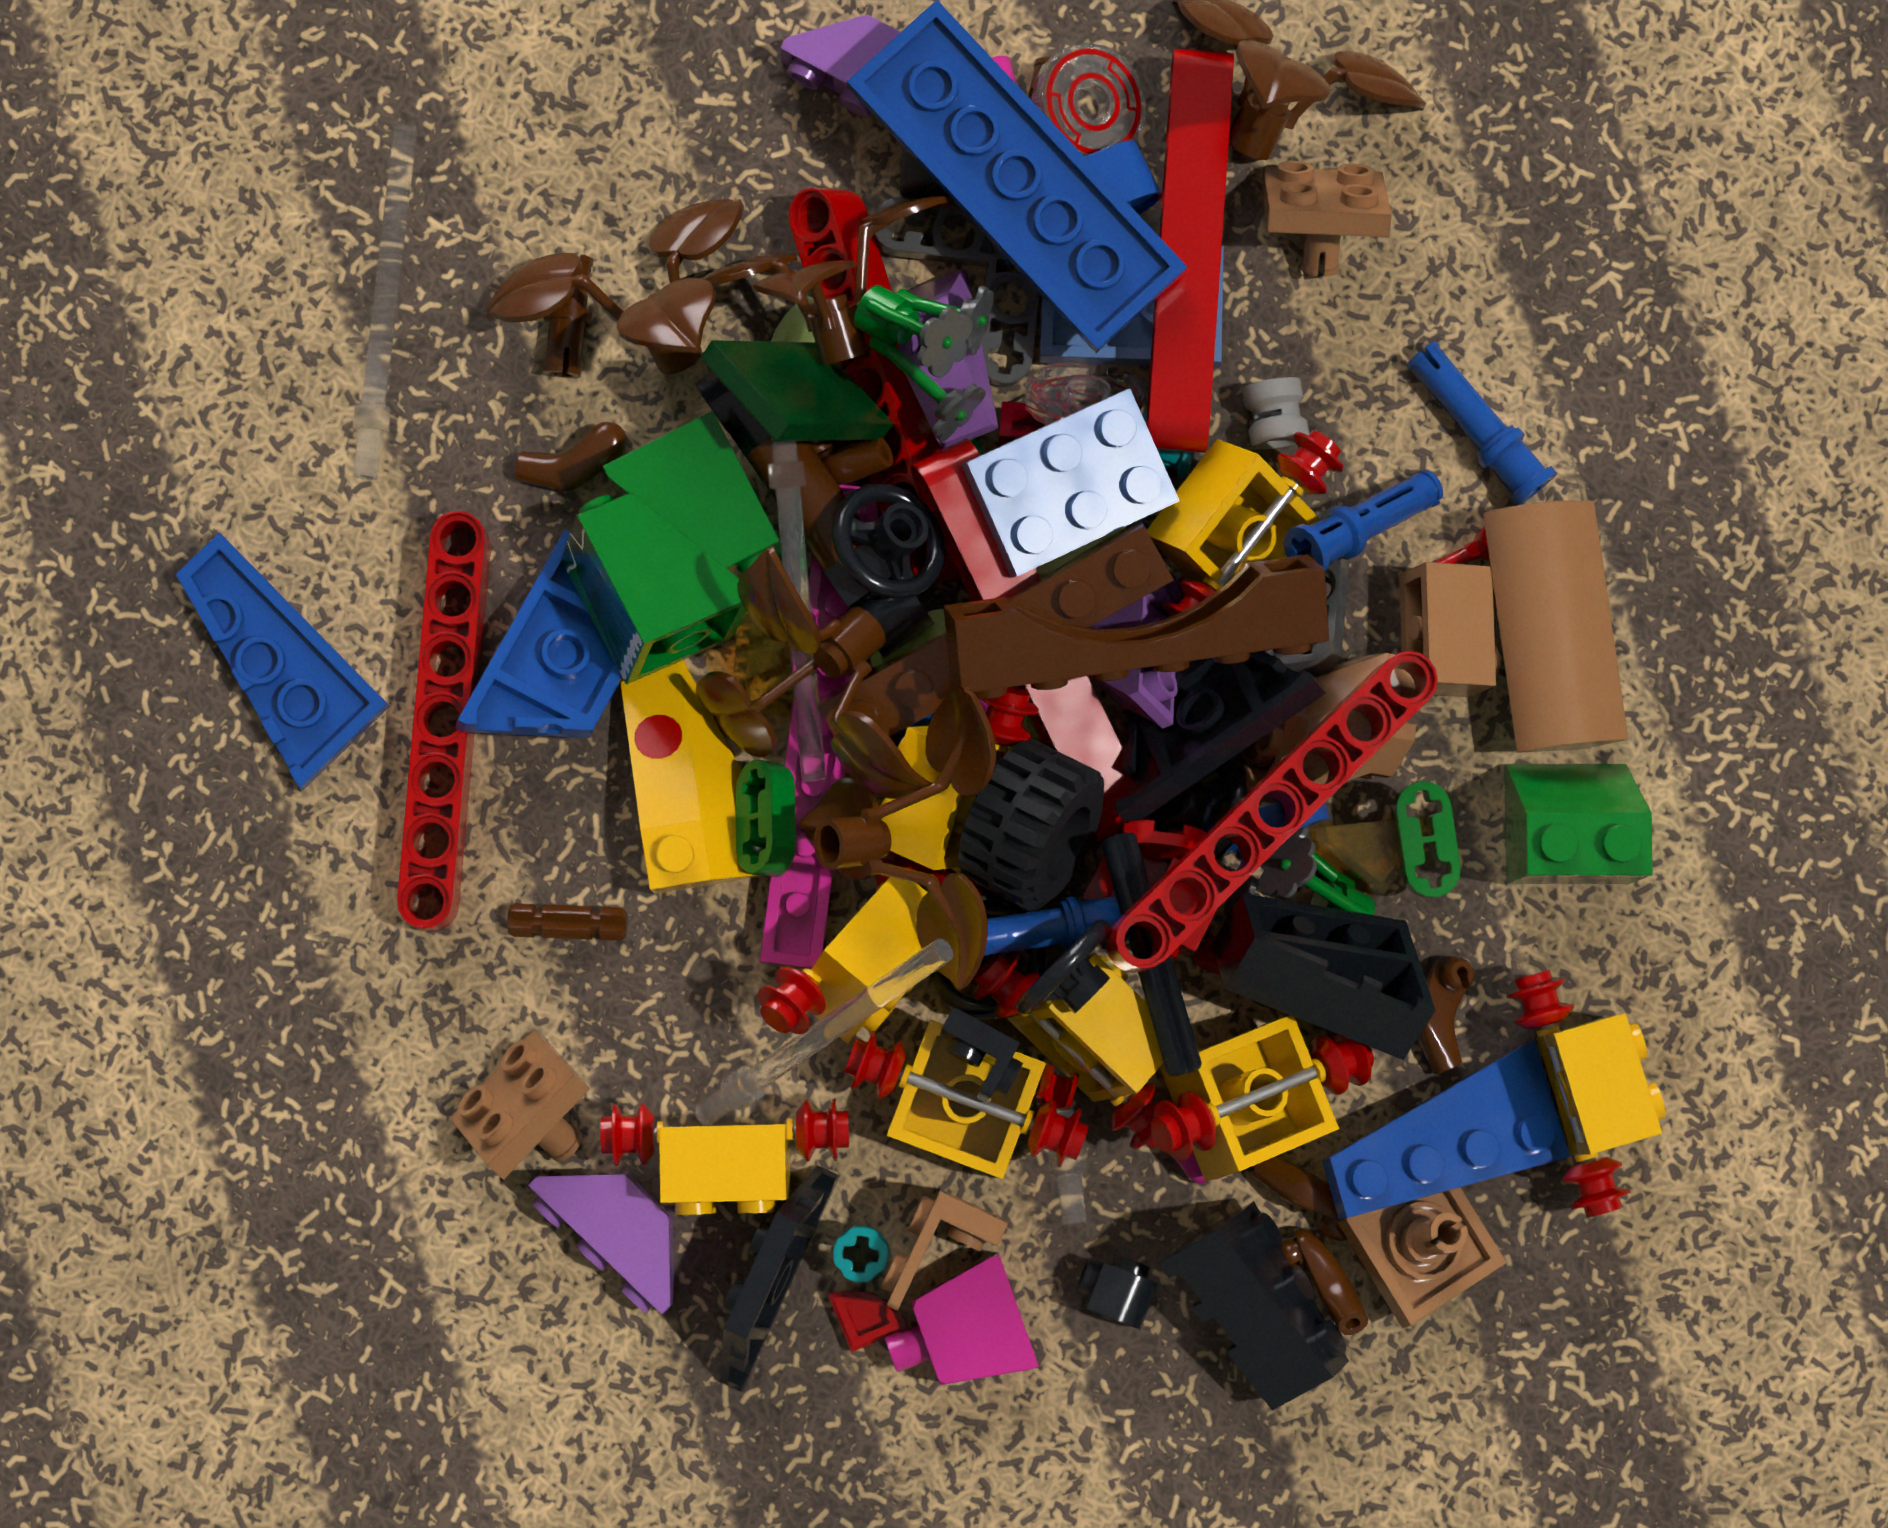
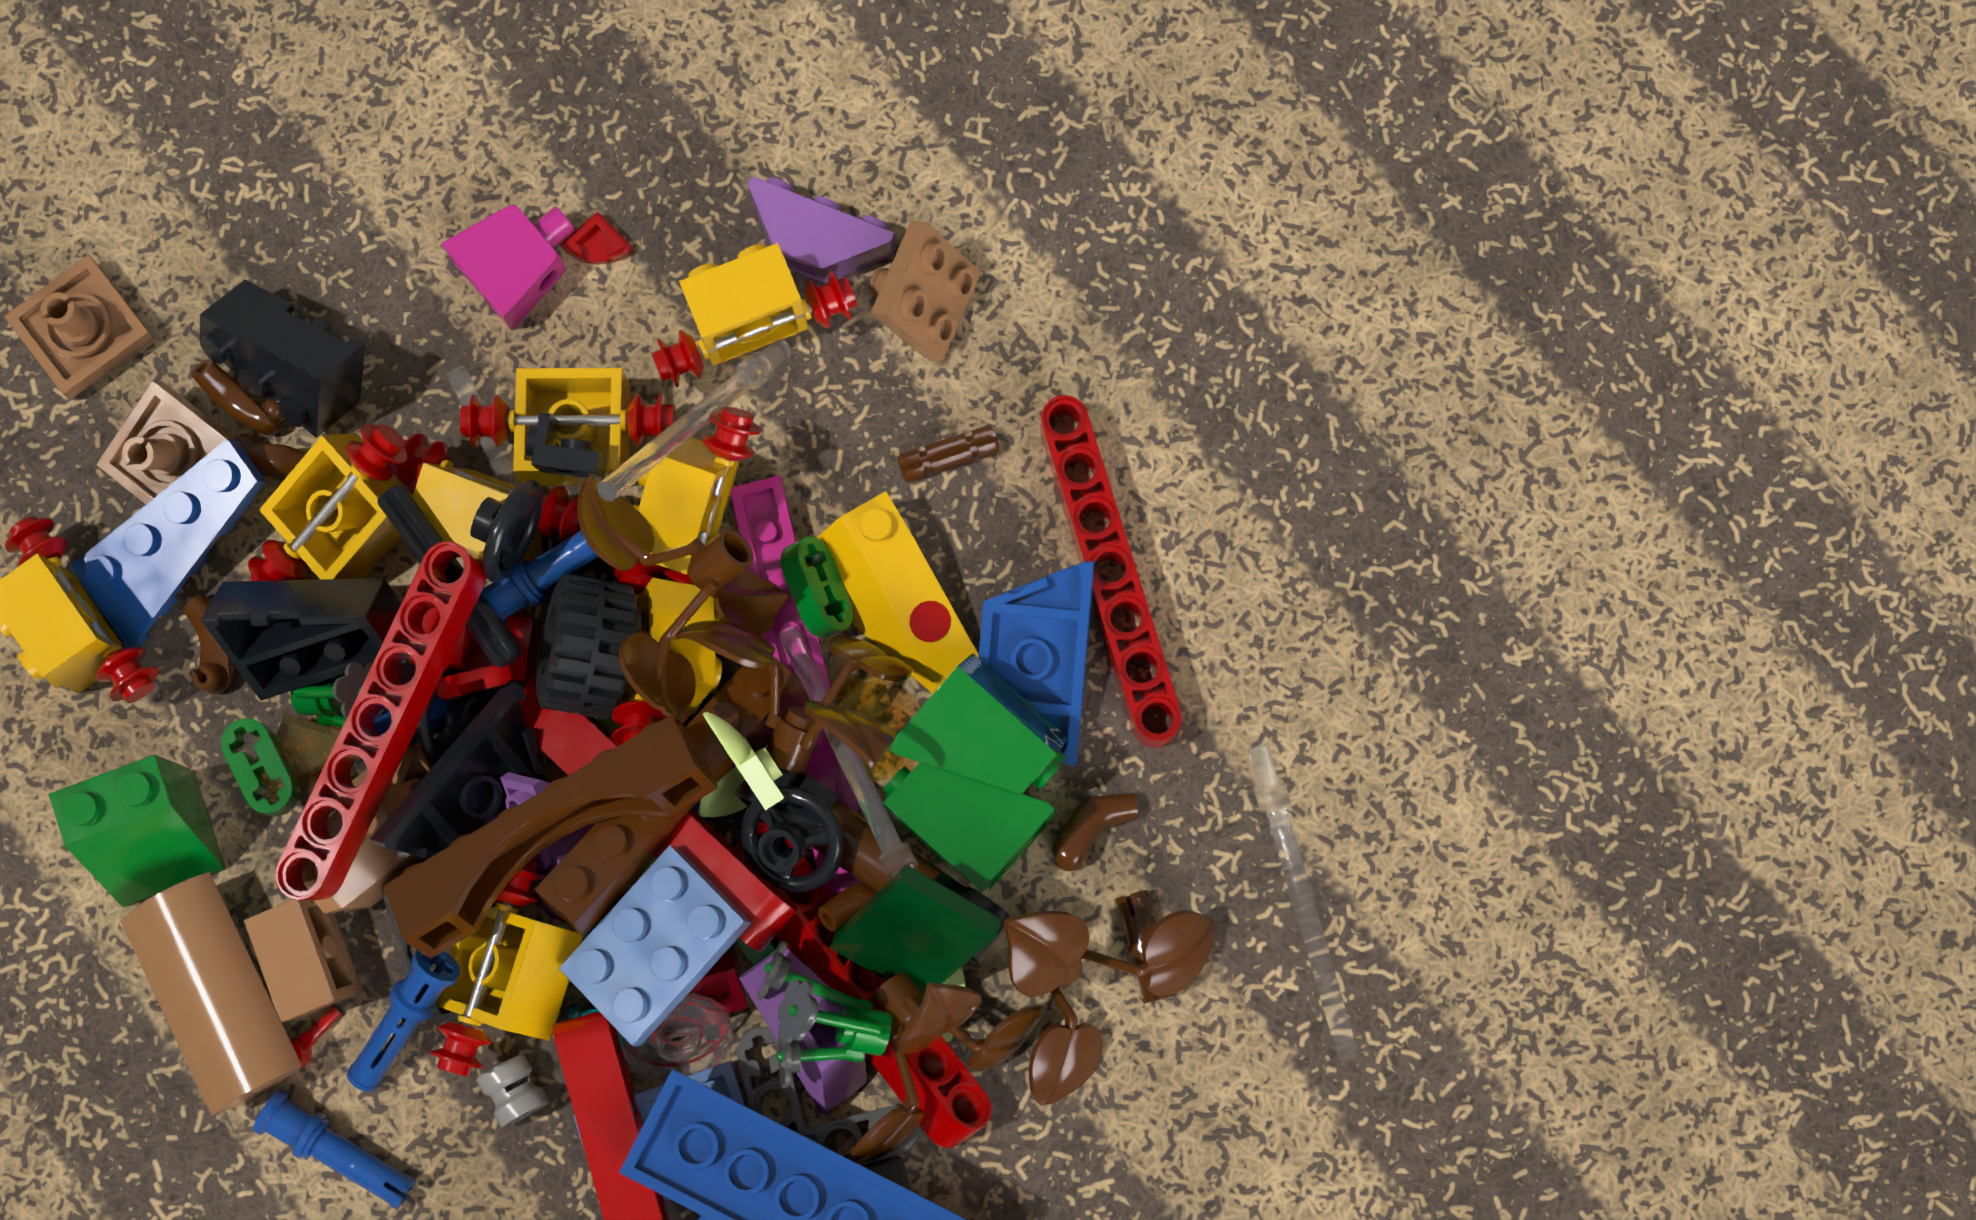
camera: 160 degrees right, 5 degrees down
blue wing [176,532,390,790] -> none
black wing [719,1165,840,1392] -> none
teal bush [833,1225,889,1282] -> none
medium nougat bracket [881,1189,1008,1311] -> none
red hand [1033,1064,1080,1118] -> none
black plate [1076,1255,1158,1330] -> none
none -> medium nougat plate [4,255,154,400]
none -> yellowish green plate [703,712,784,810]

